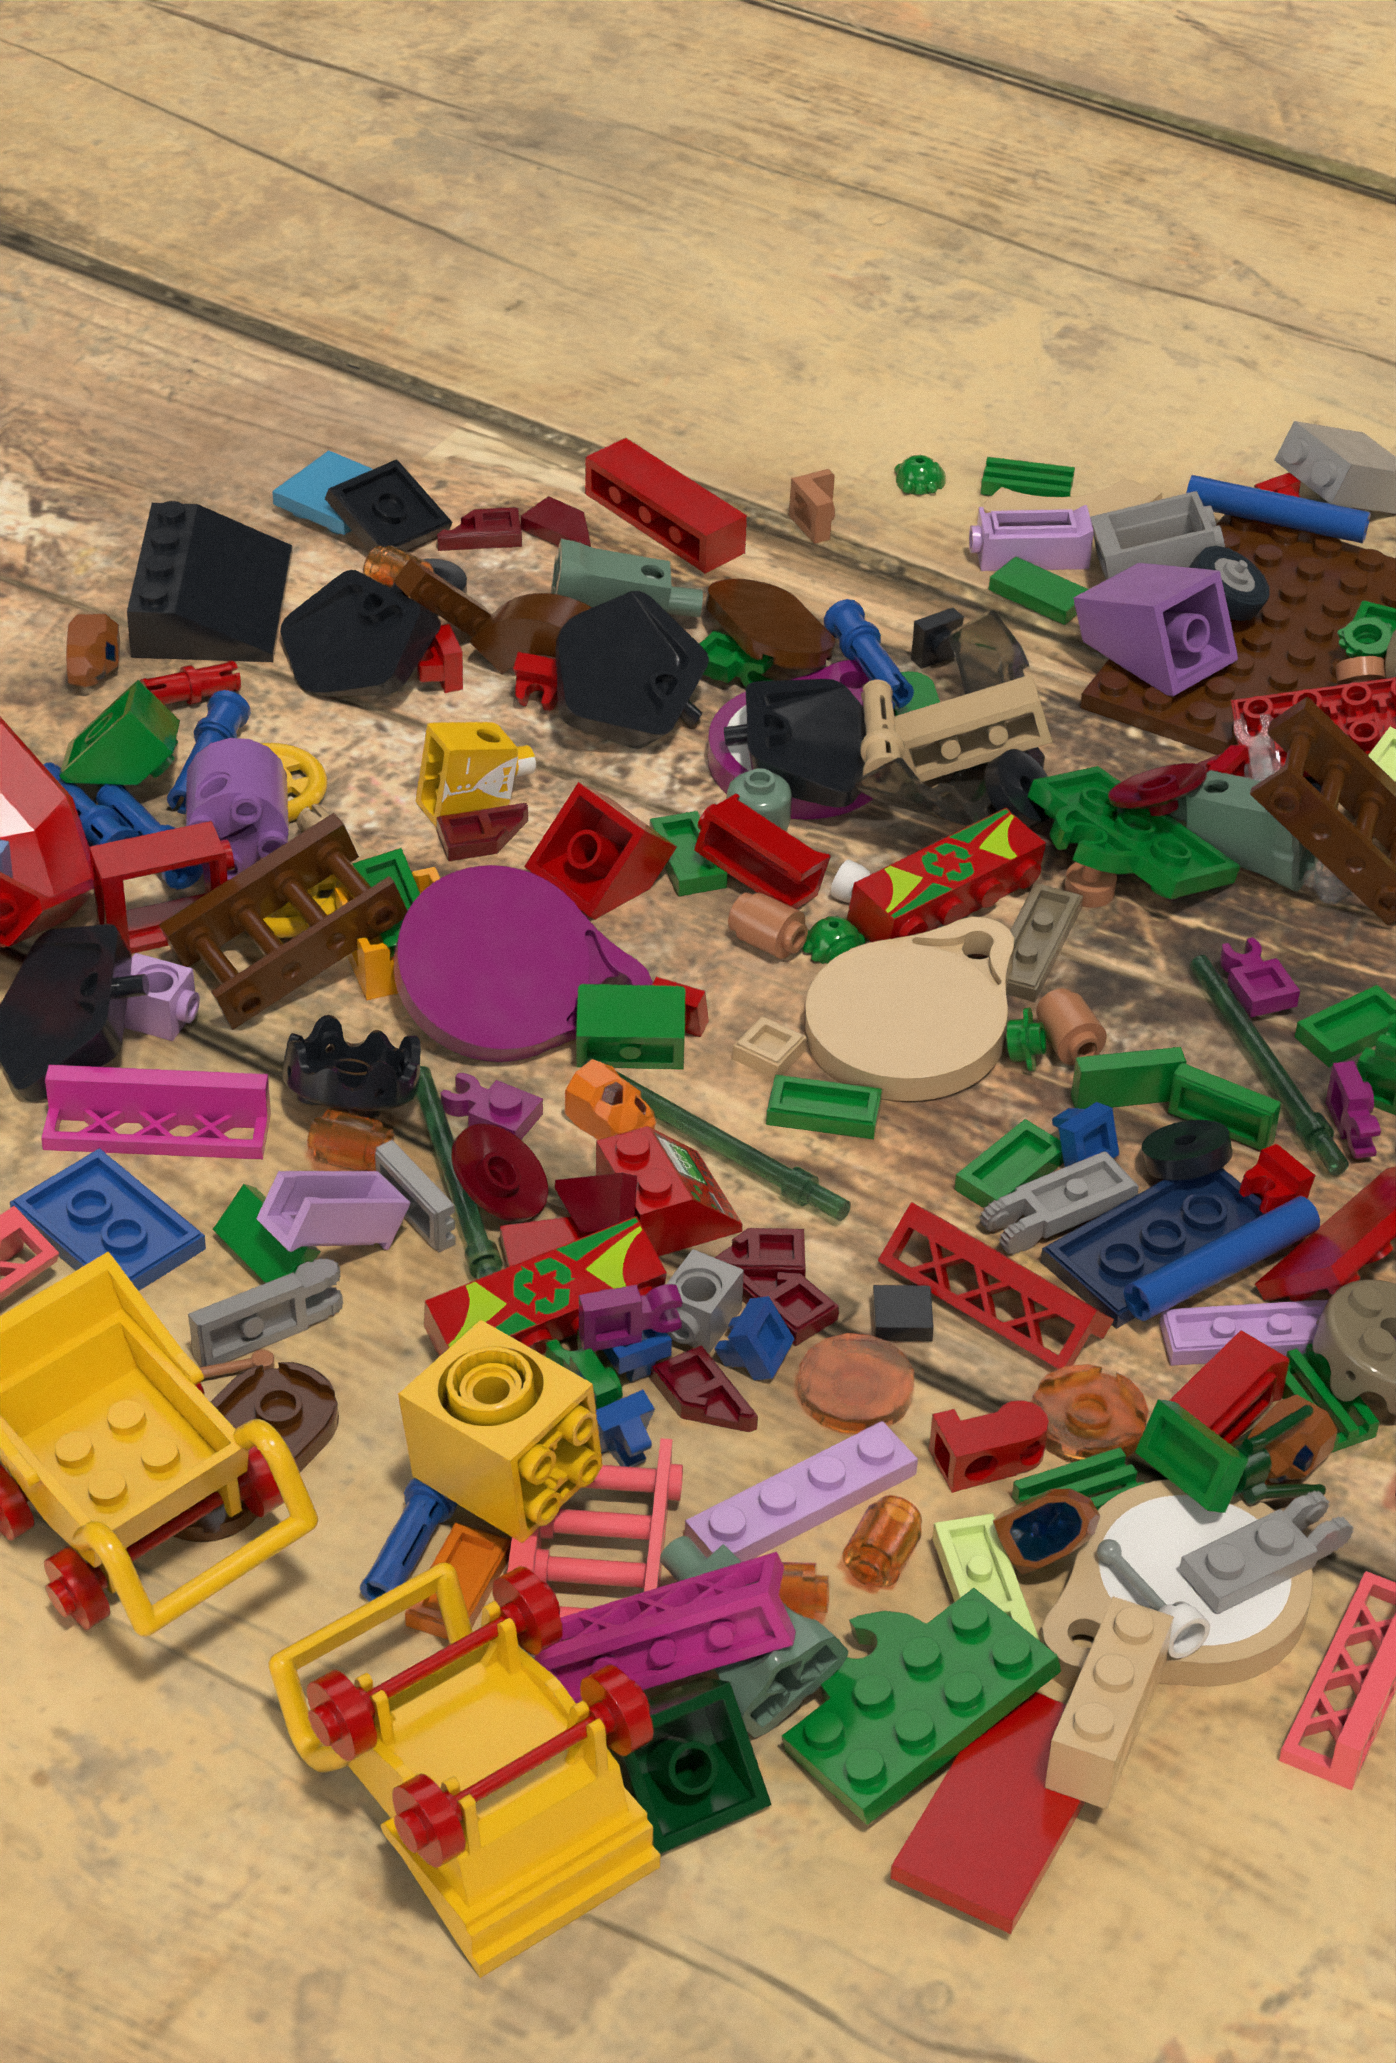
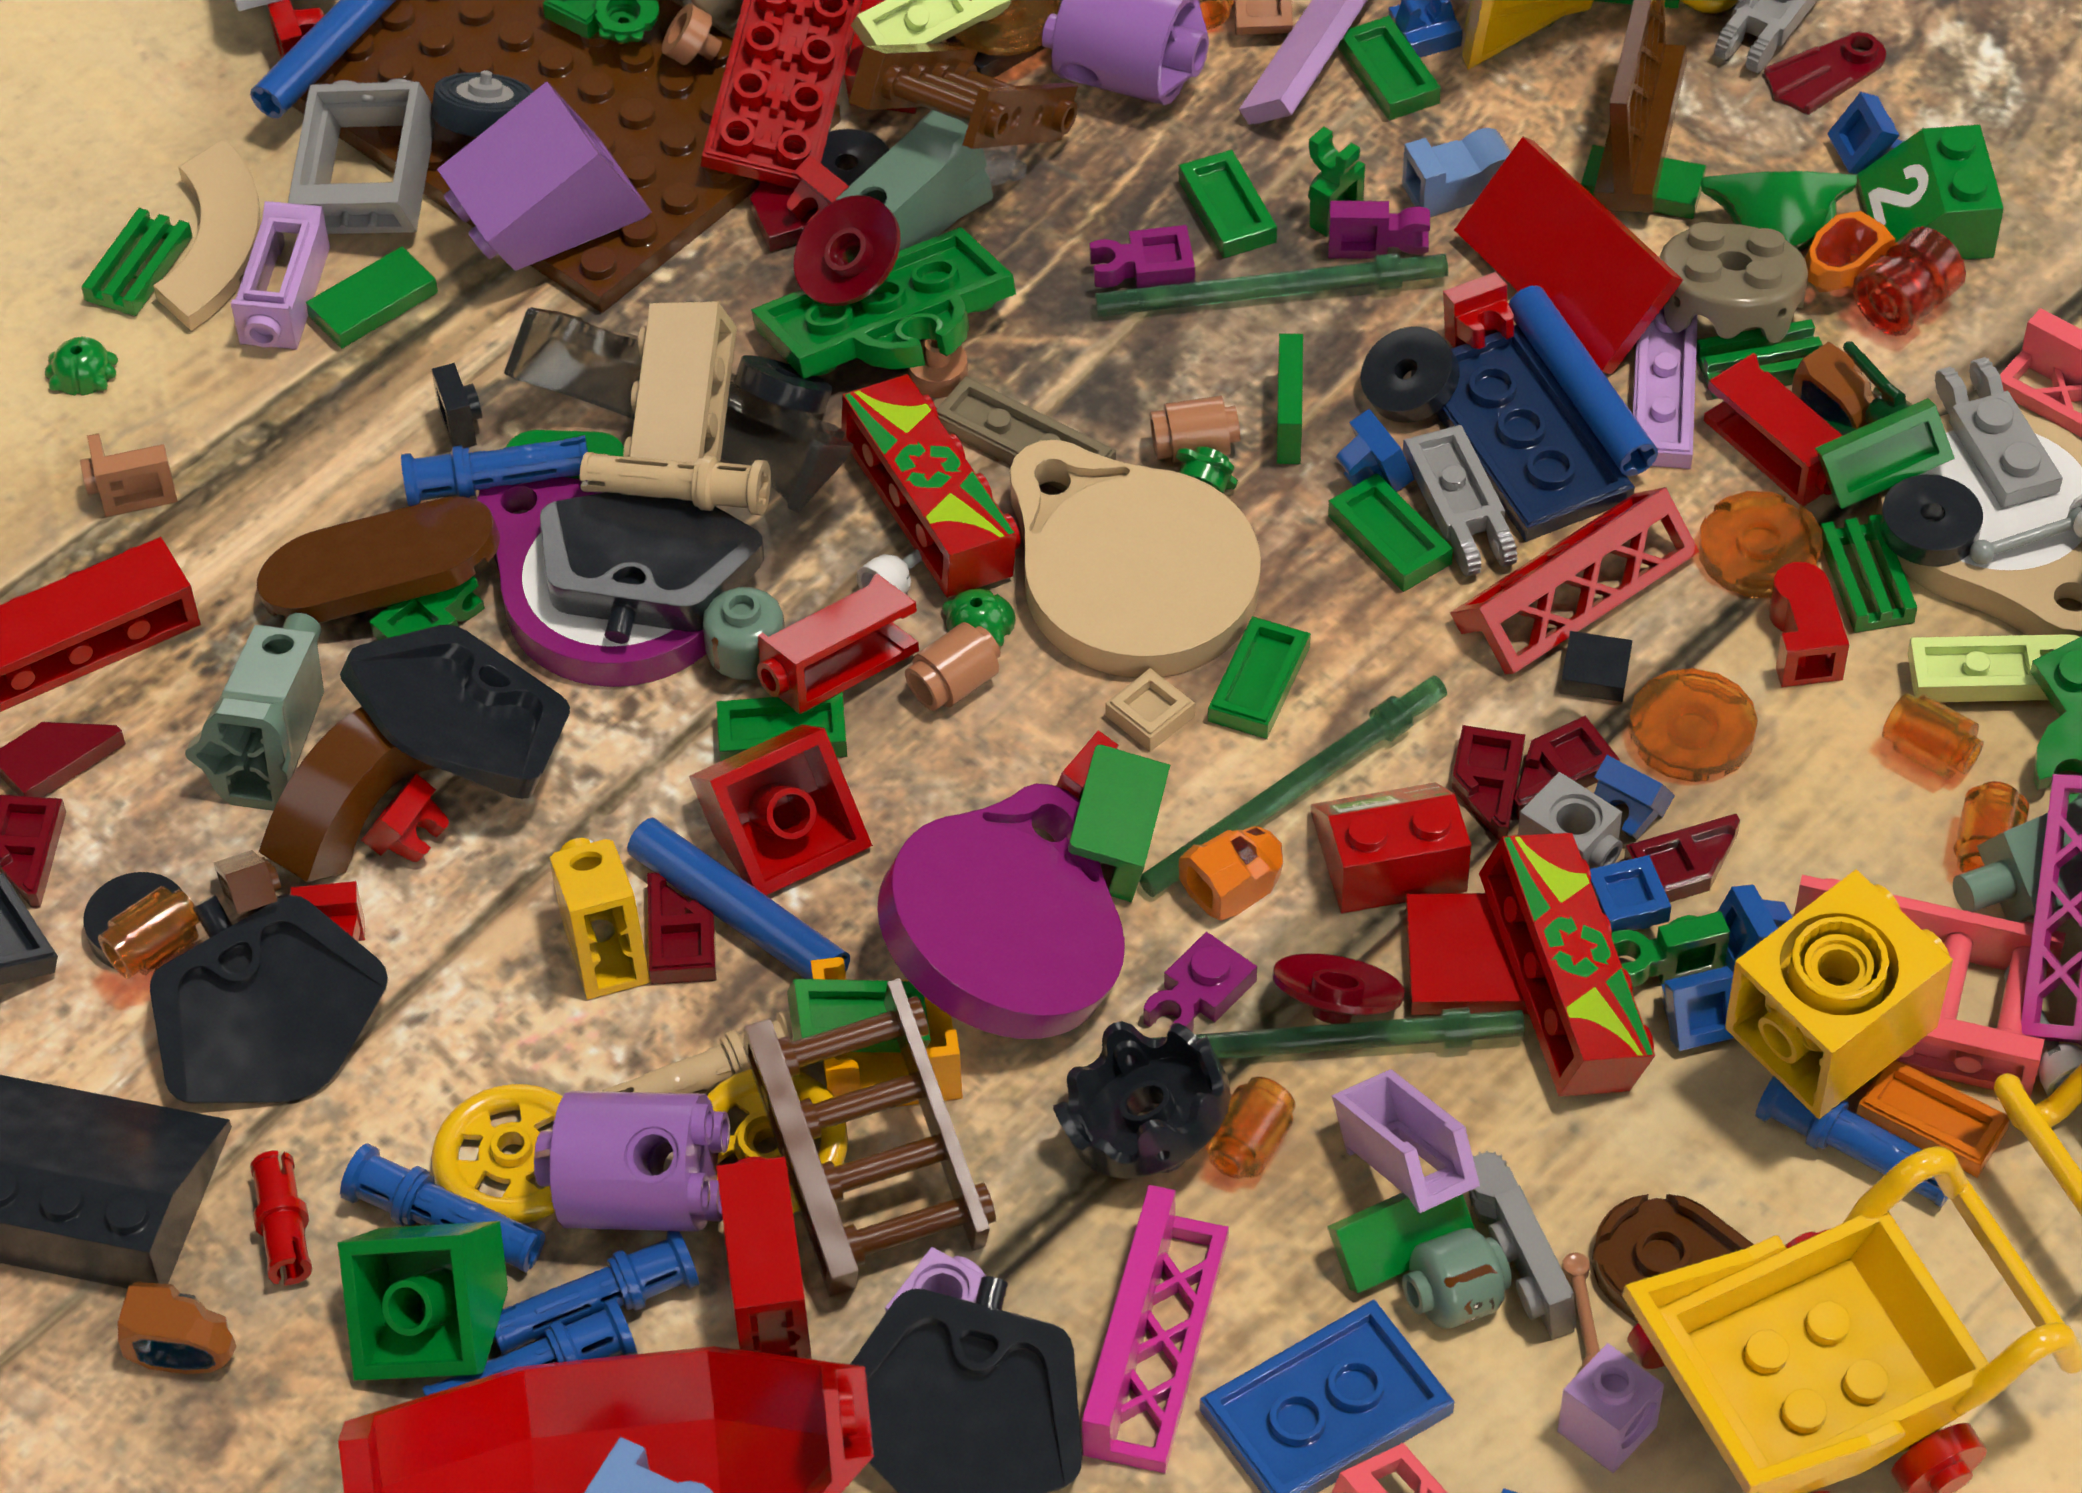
camera: 75 degrees left, 10 degrees up
light grey tile [375,1140,456,1253] -> none
dark red tile [554,1173,638,1234] -> none
magenta plate [579,1284,683,1351] -> none
lavender plate [685,1421,918,1562] -> none
rock [993,1489,1100,1575] -> none
green tile [1168,1062,1281,1150] -> none
clear plate [1234,713,1282,781] -> none
none -> blue piece [627,817,850,979]
none -> sand green head [1402,1228,1512,1328]
none -> black piece [1880,474,1983,566]

